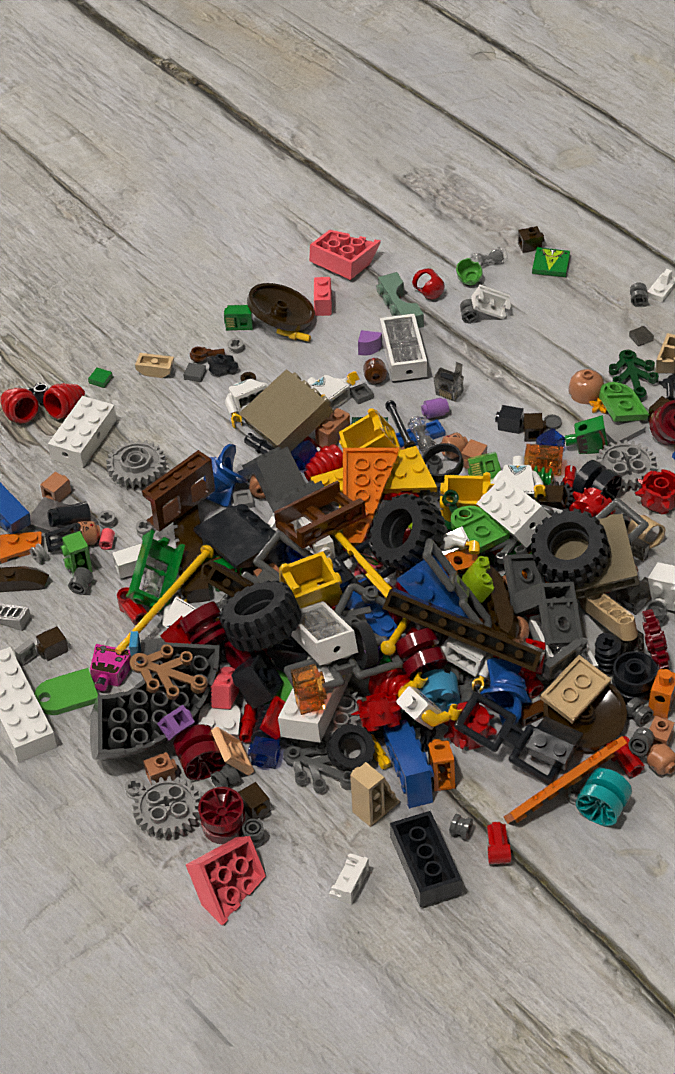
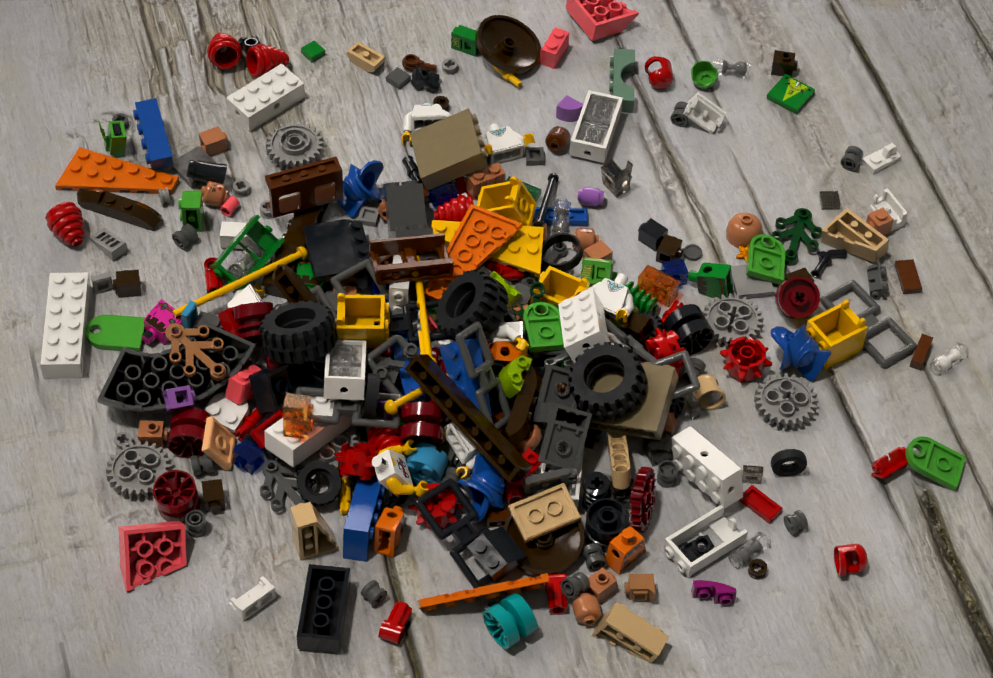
camera: 20 degrees right, 5 degrees up
black tile [45,523,82,552] -> none

